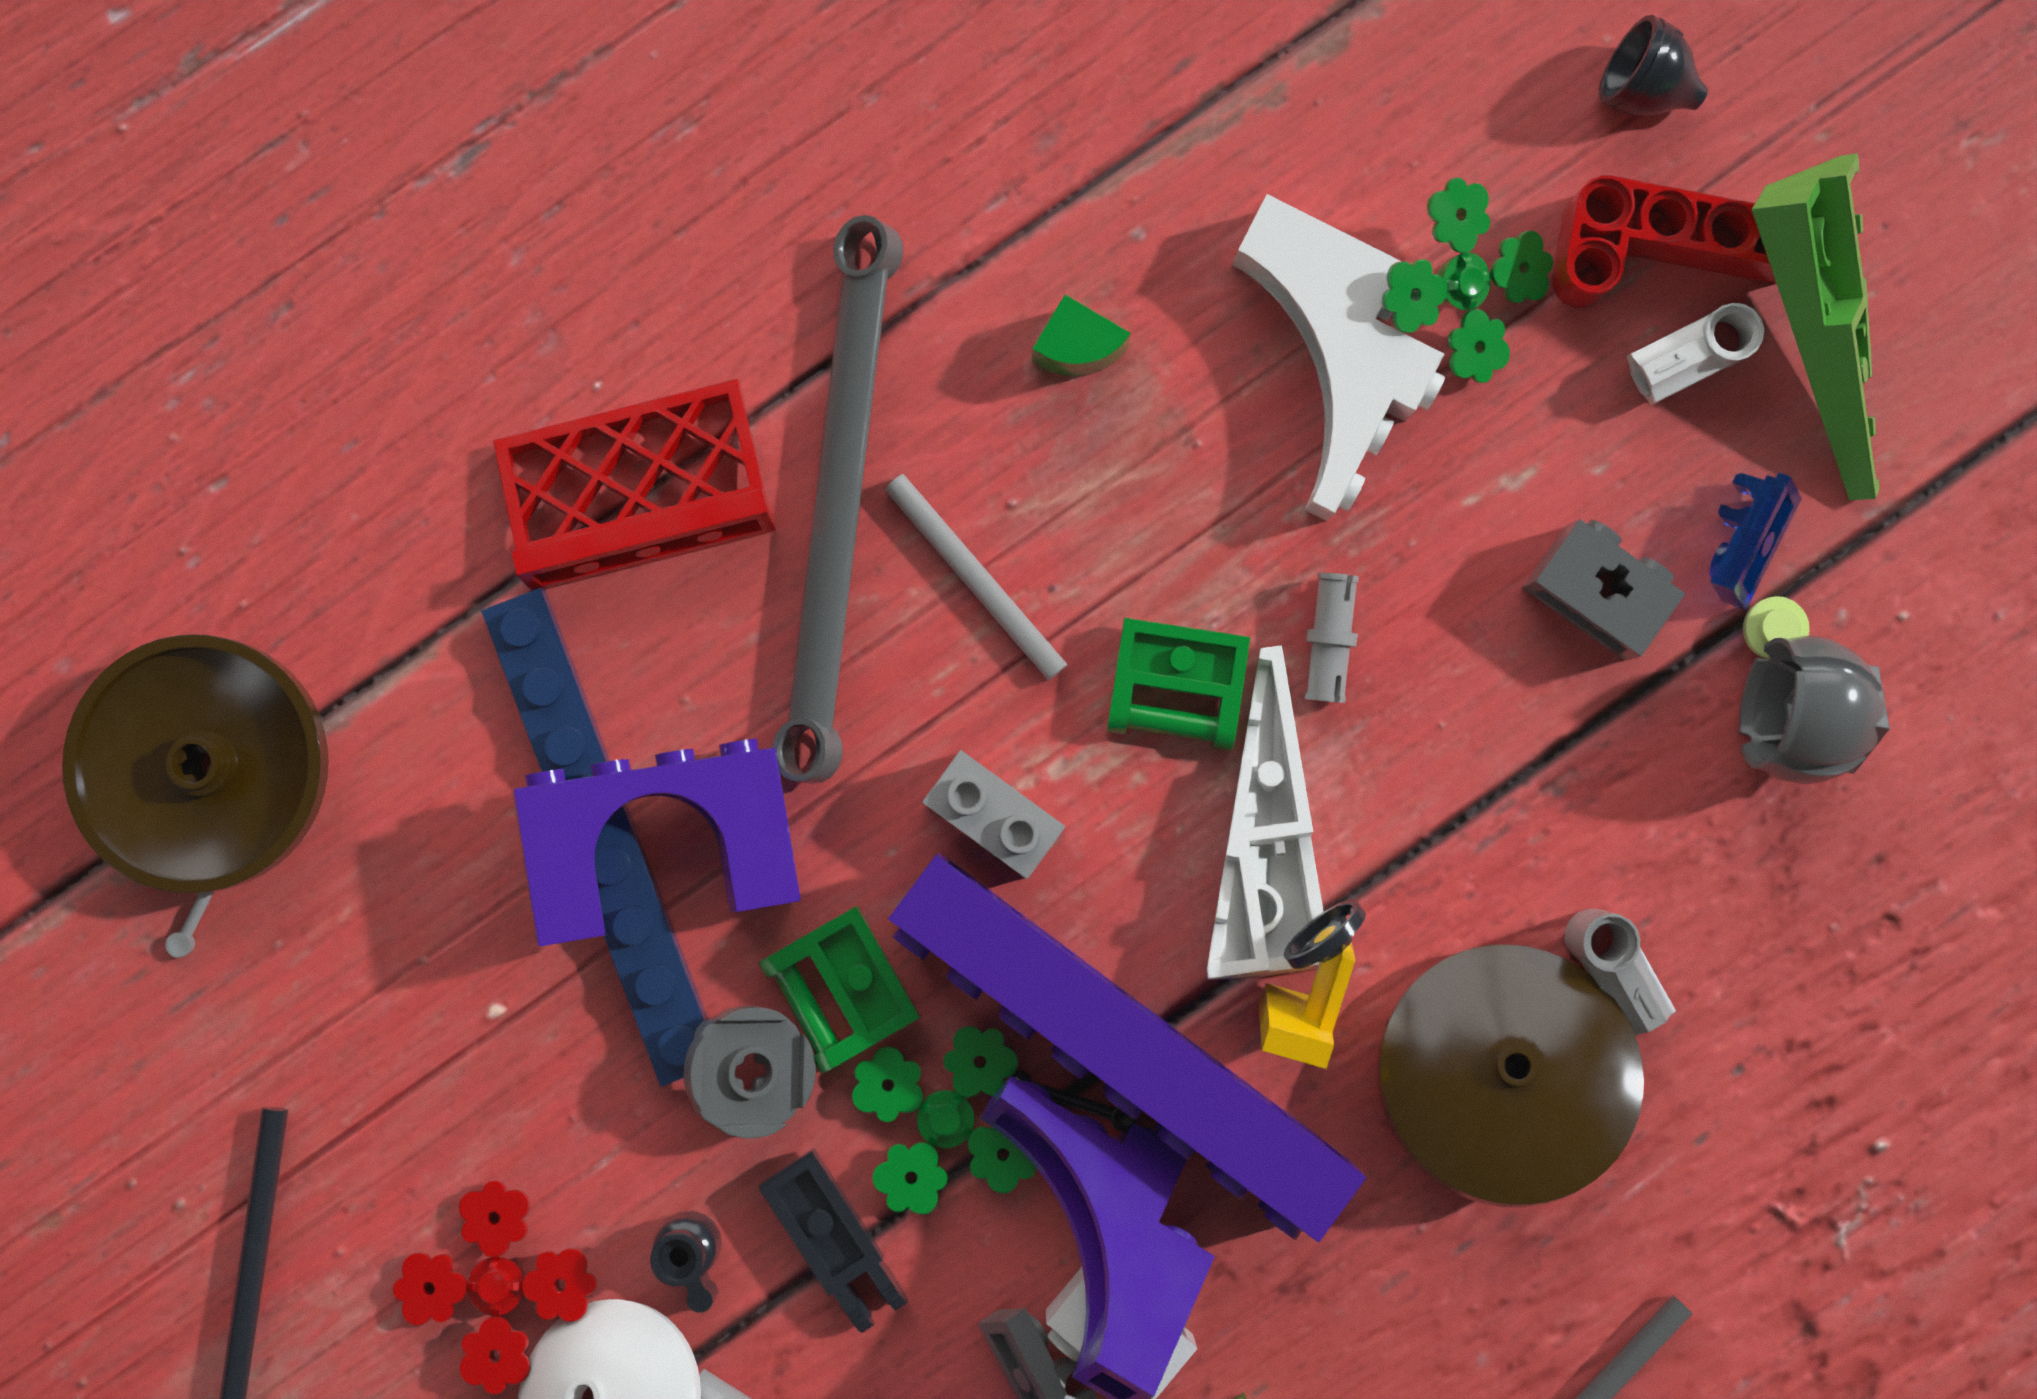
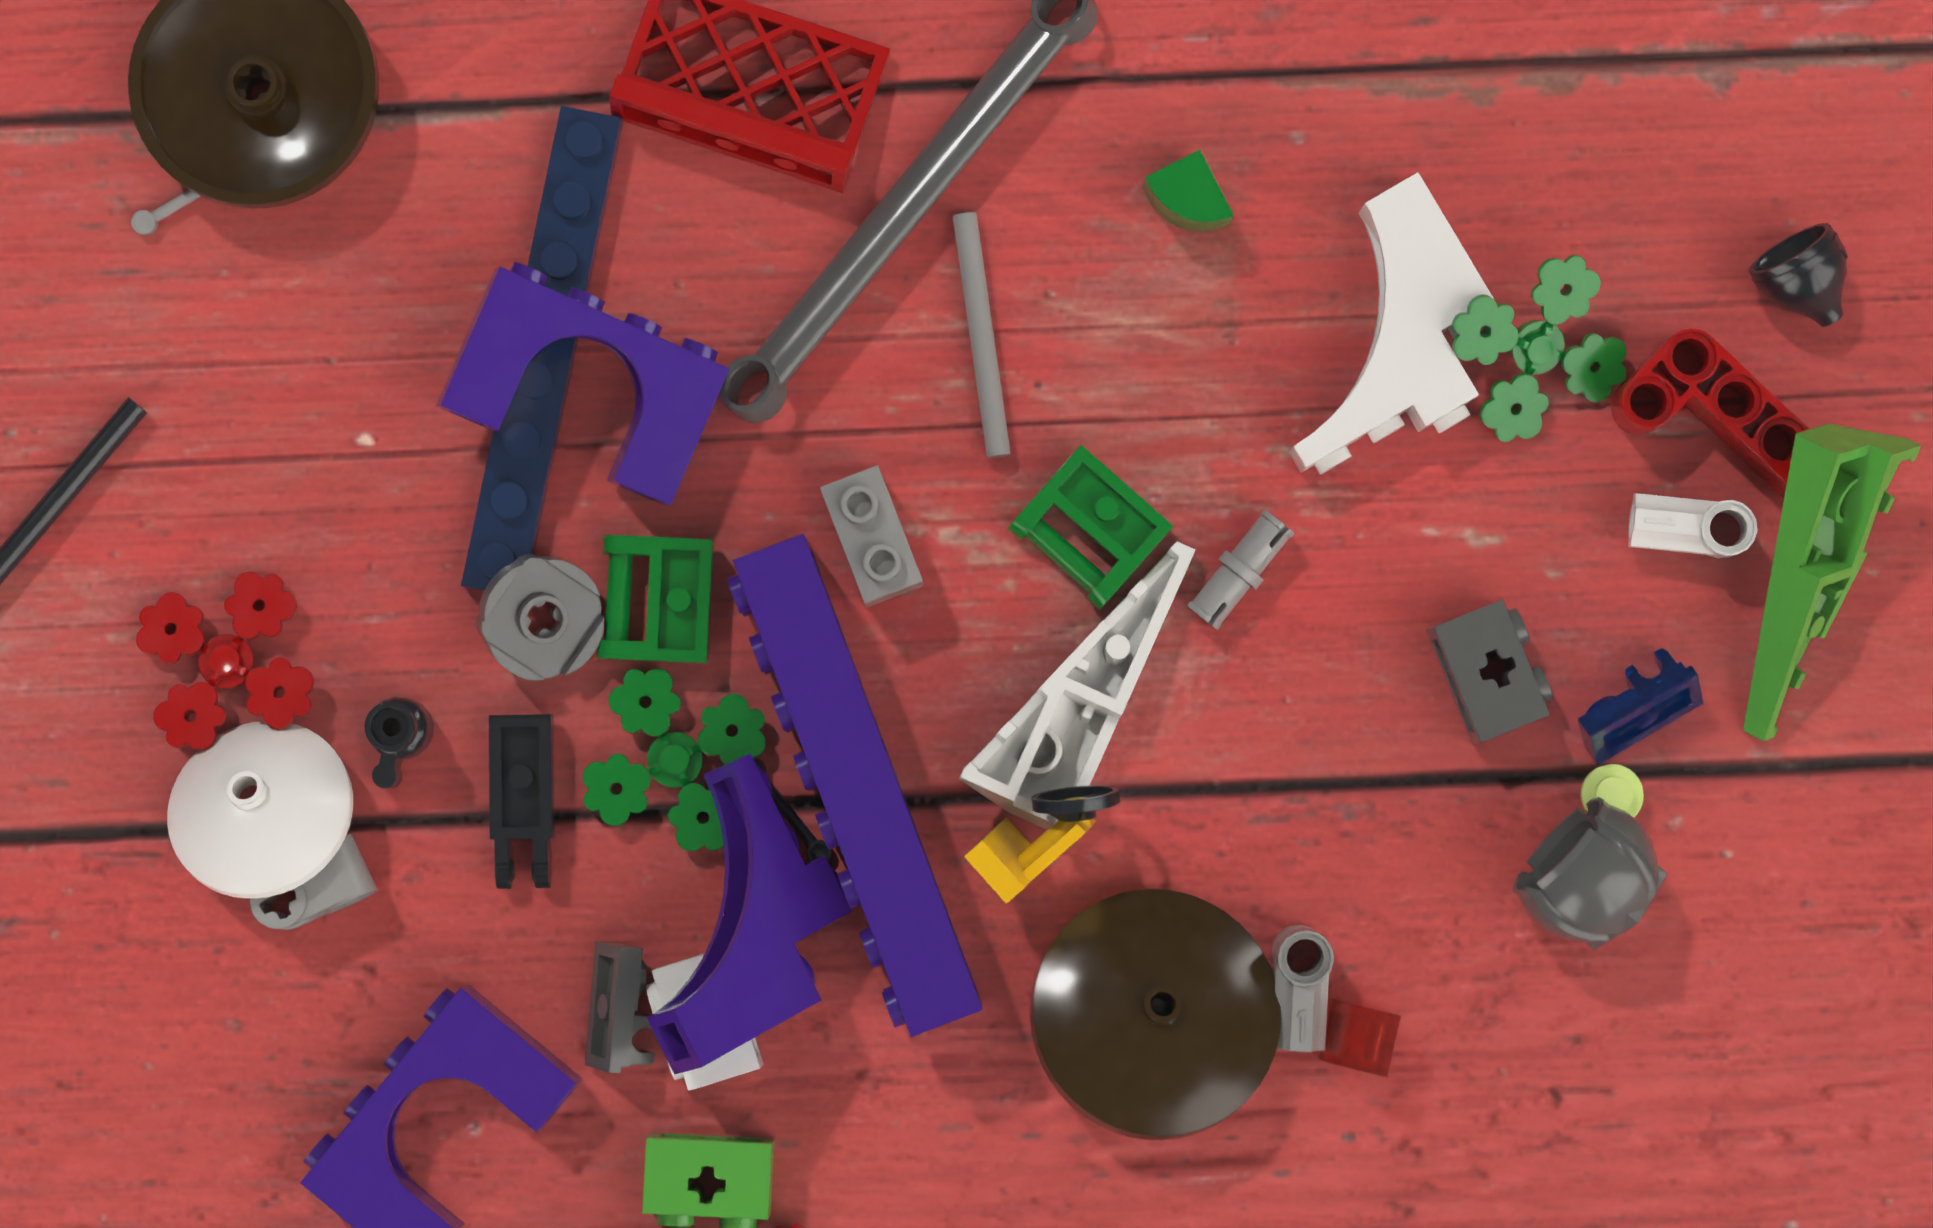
camera: 30 degrees right, 0 degrees up
none -> clear red brick [1319,998,1401,1078]

